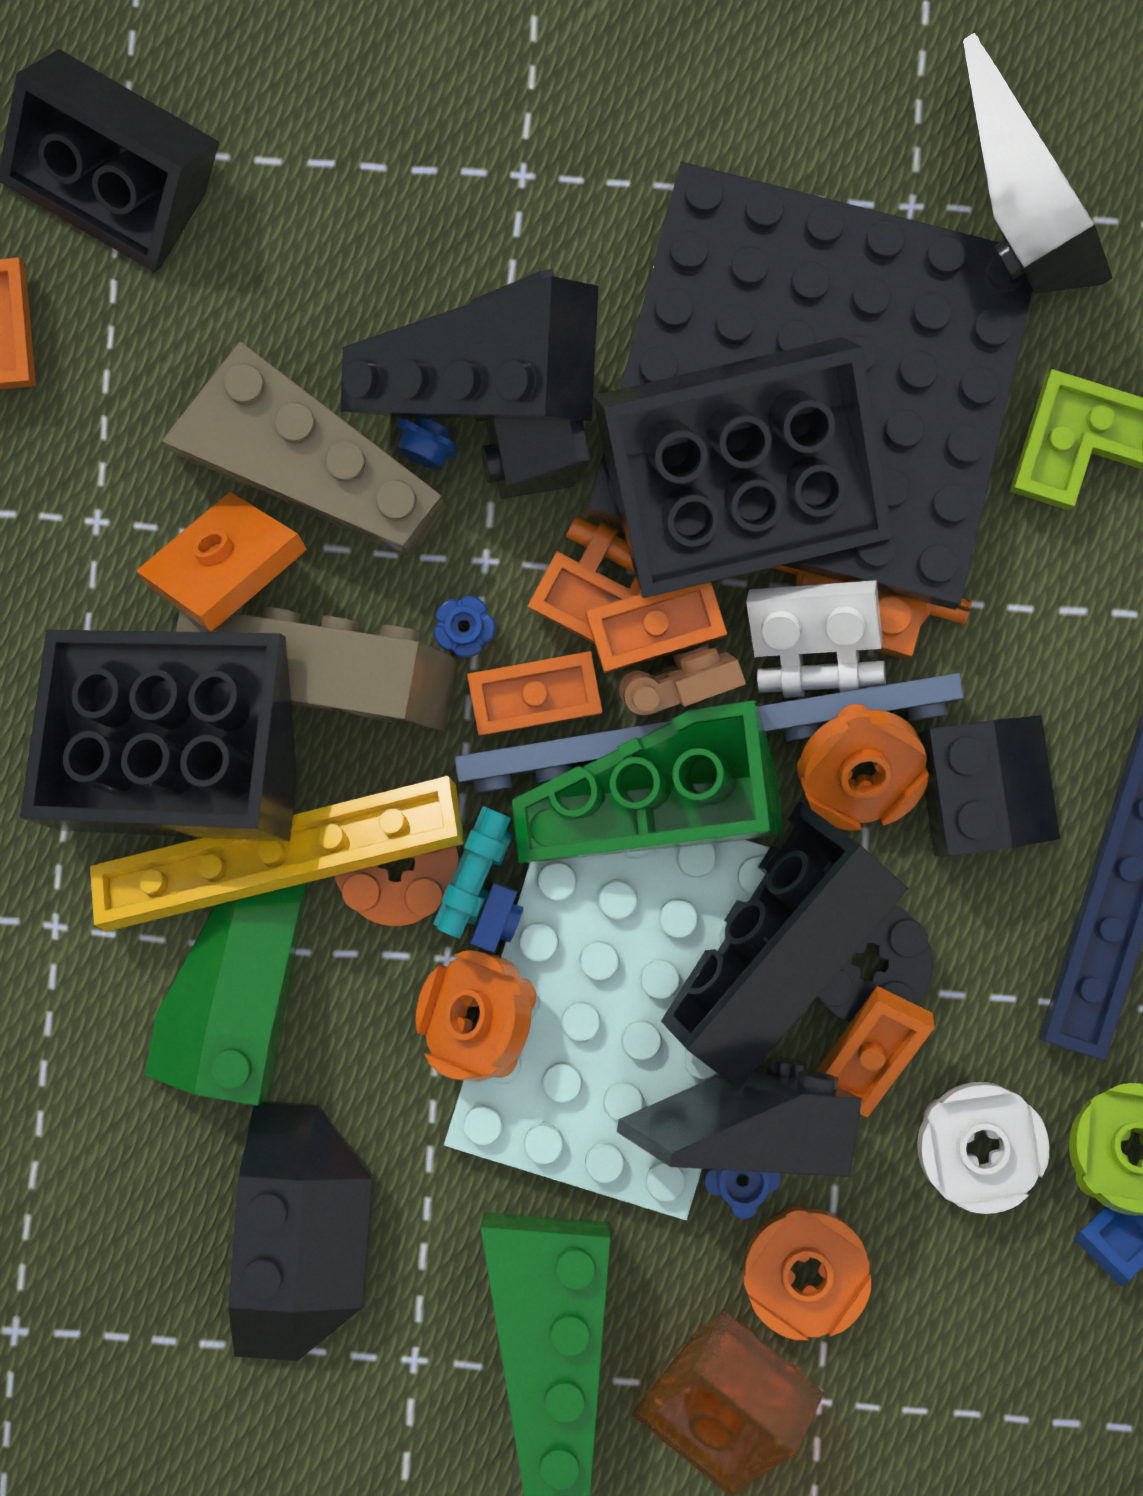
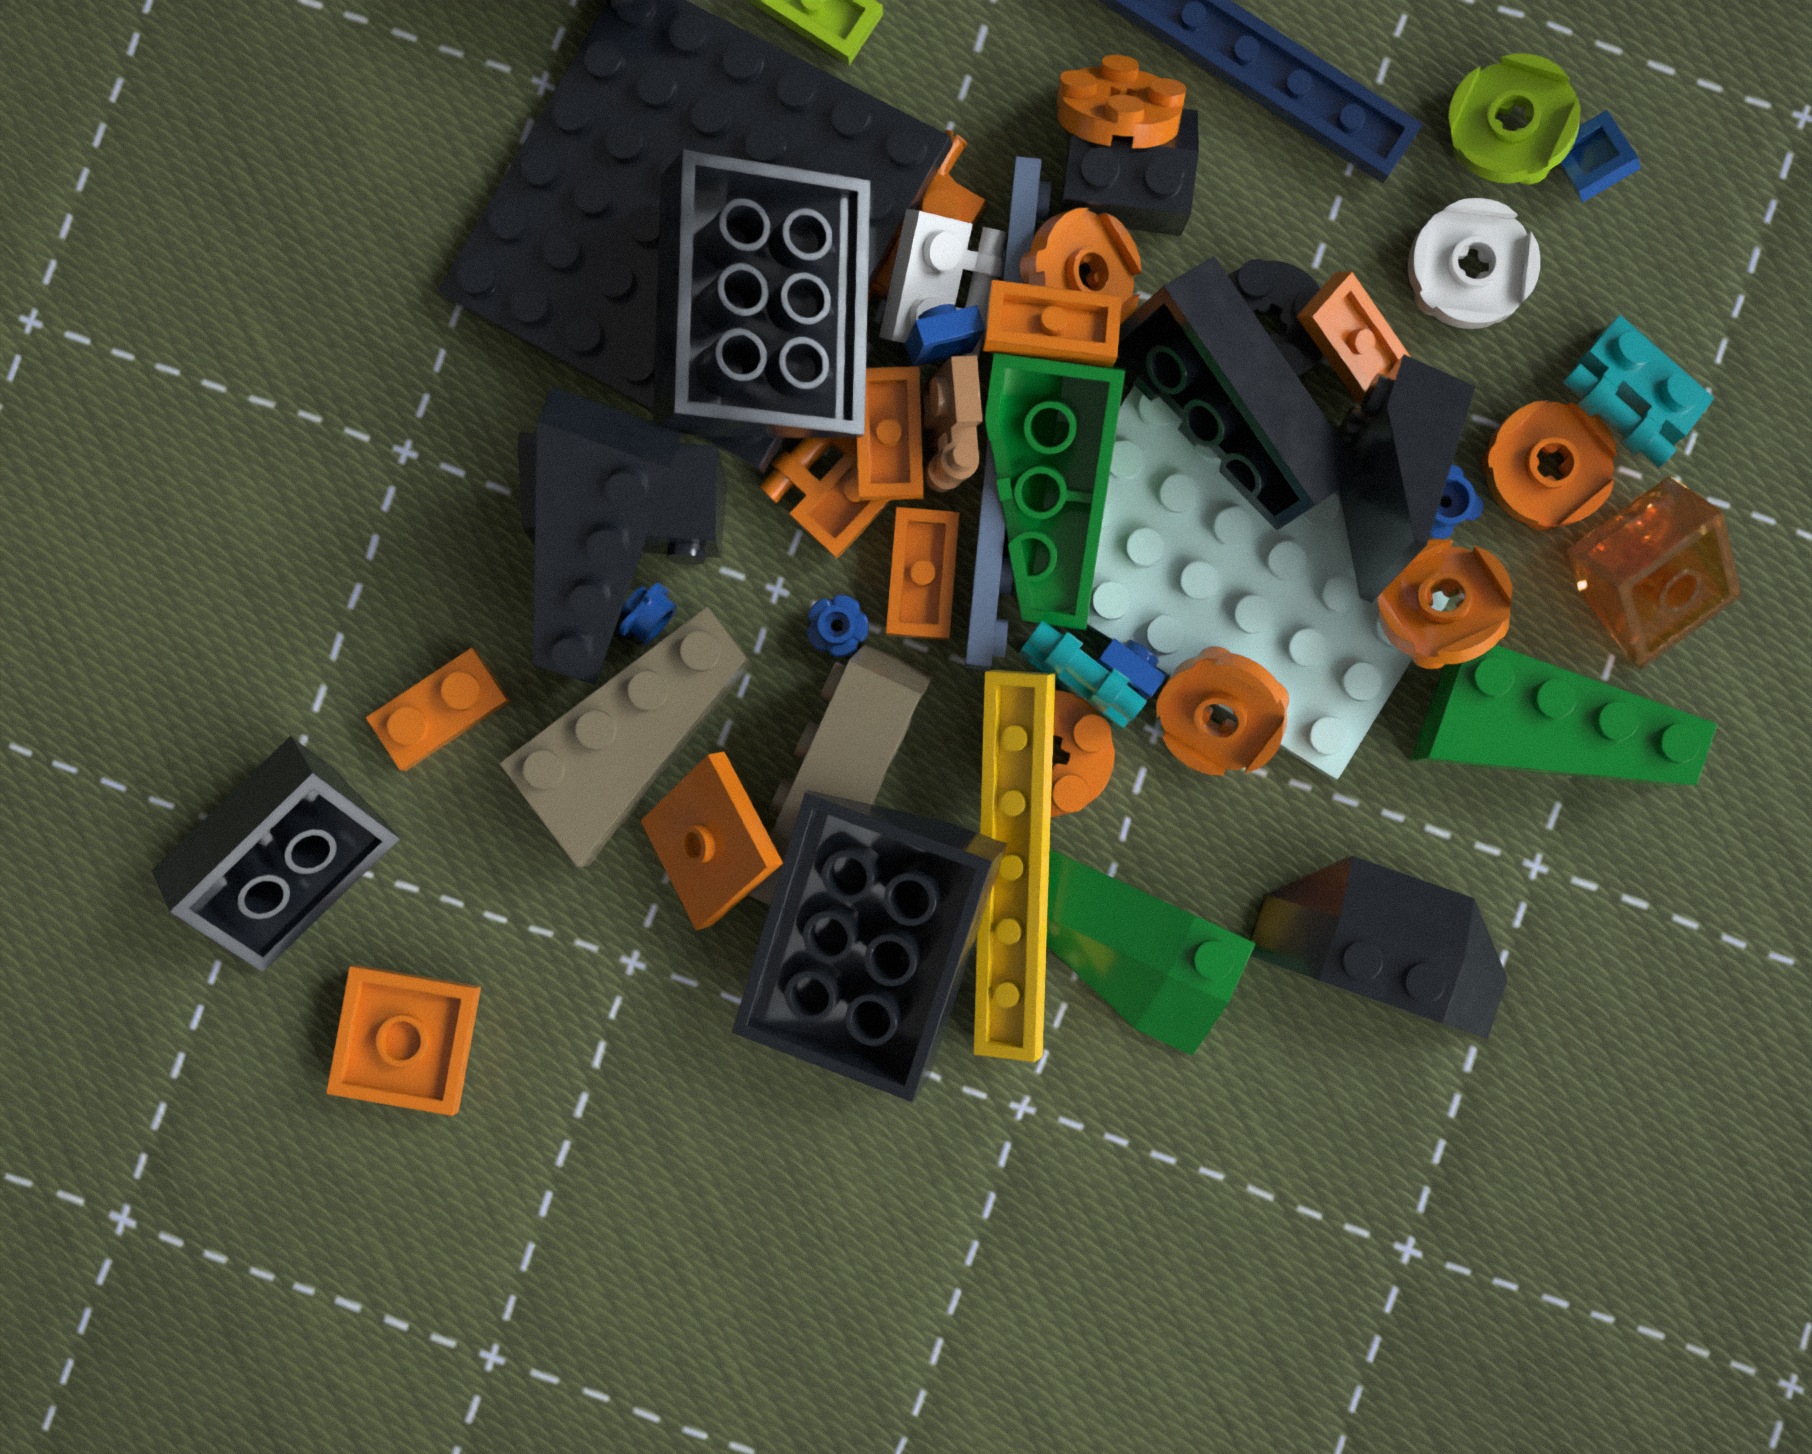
camera: 75 degrees left, 0 degrees up
none -> orange plate [366,648,511,771]
none -> blue plate [905,304,985,366]
none -> orange plate [983,280,1122,368]
none -> orange plate [1056,55,1187,148]
none -> orange plate [1378,539,1512,669]
none -> teal plate [1561,314,1714,468]

